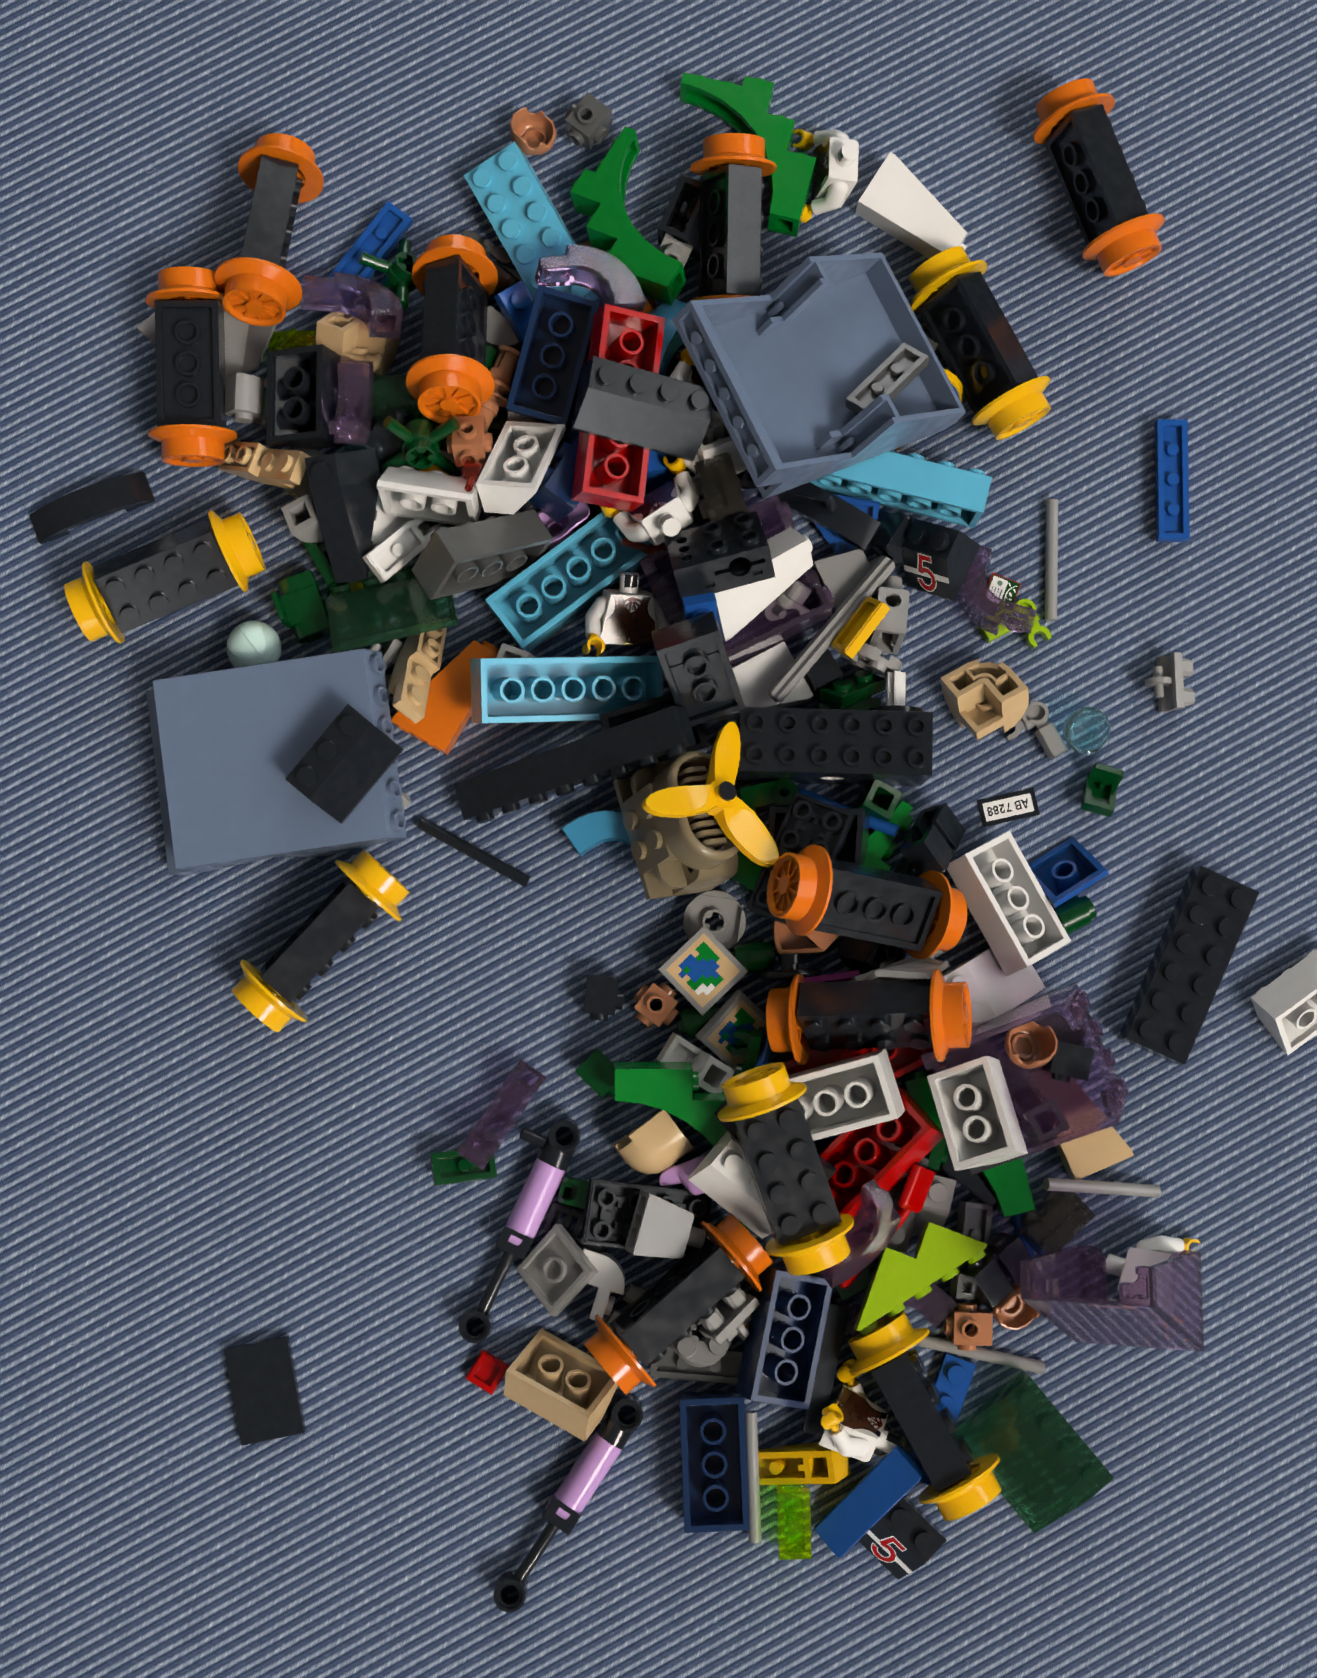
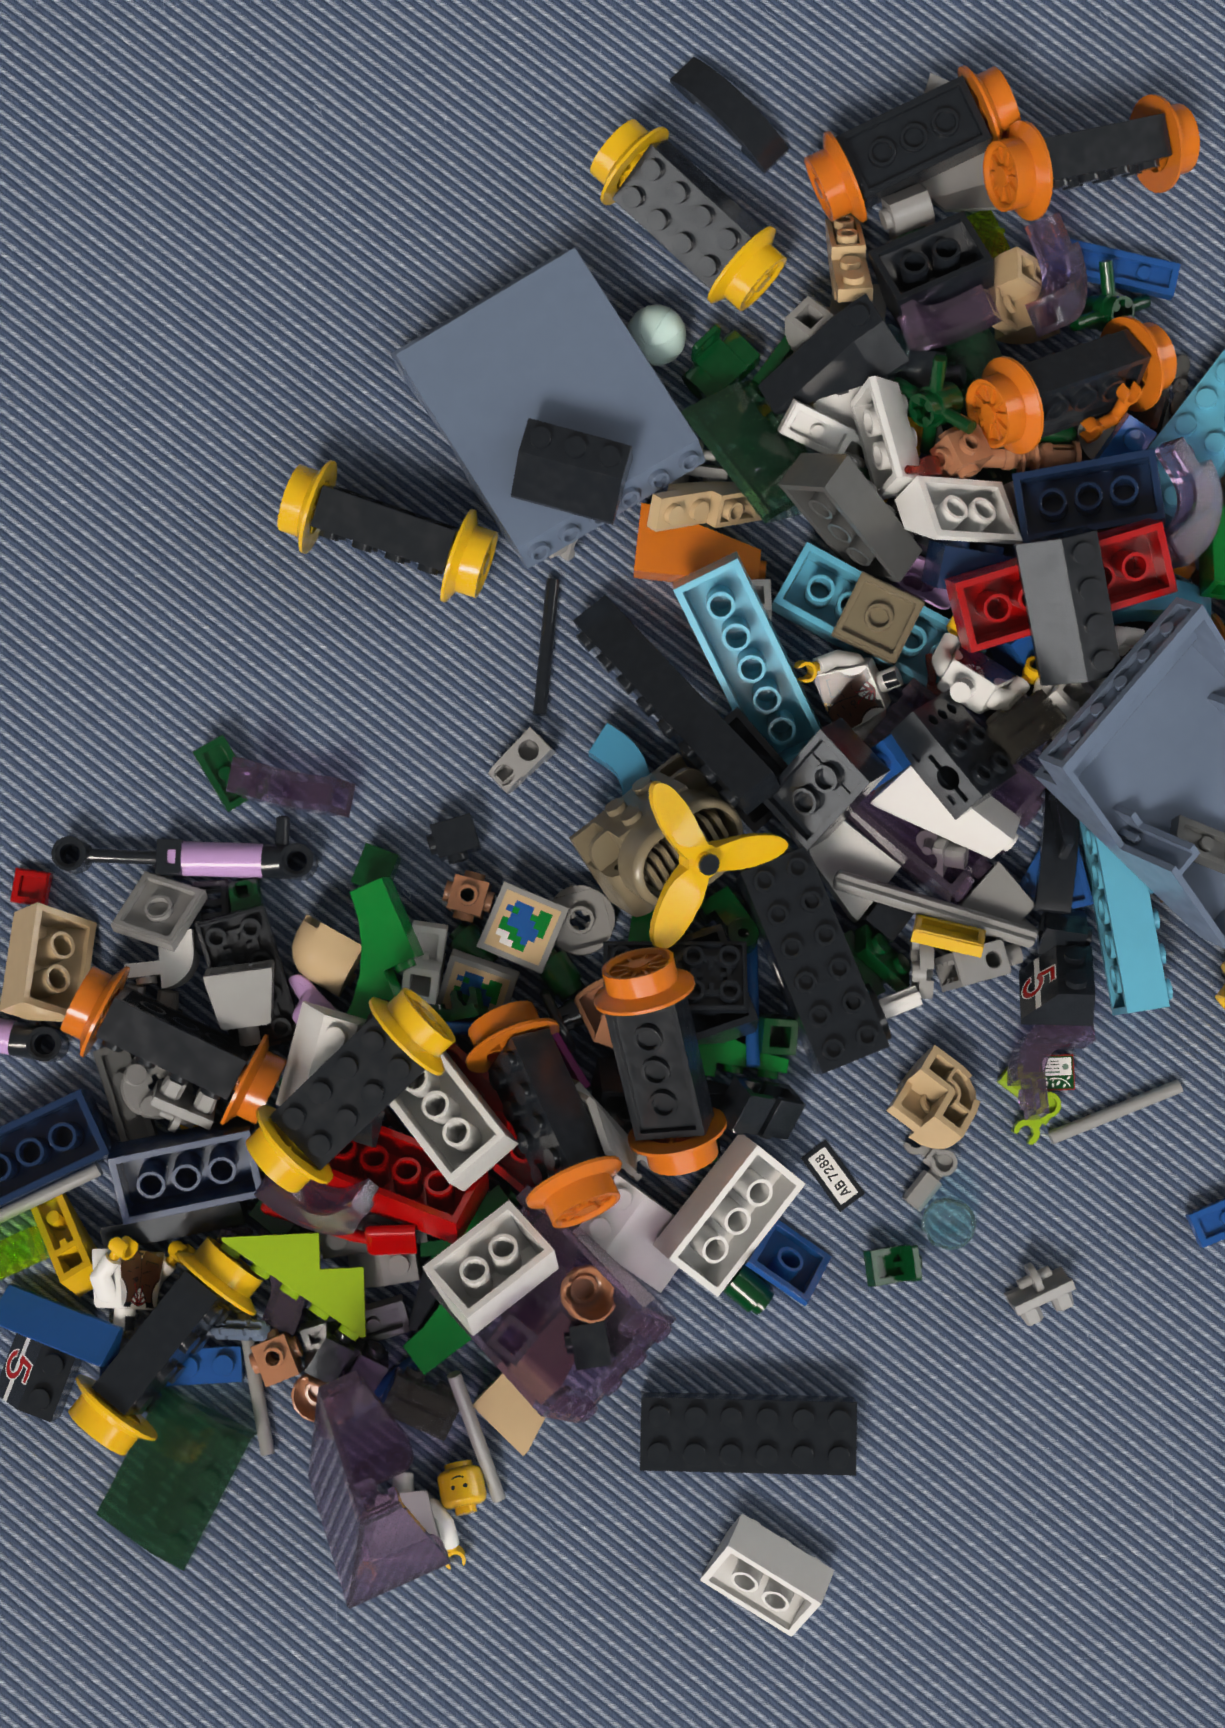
camera: 70 degrees right, 0 degrees up
none -> sand blue axle [209,1318,271,1341]
none -> yellow head [437,1460,487,1516]
none -> light grey leg [488,727,556,794]
none -> dark tan tile [831,571,926,666]
none -> orange arm [1079,381,1143,443]

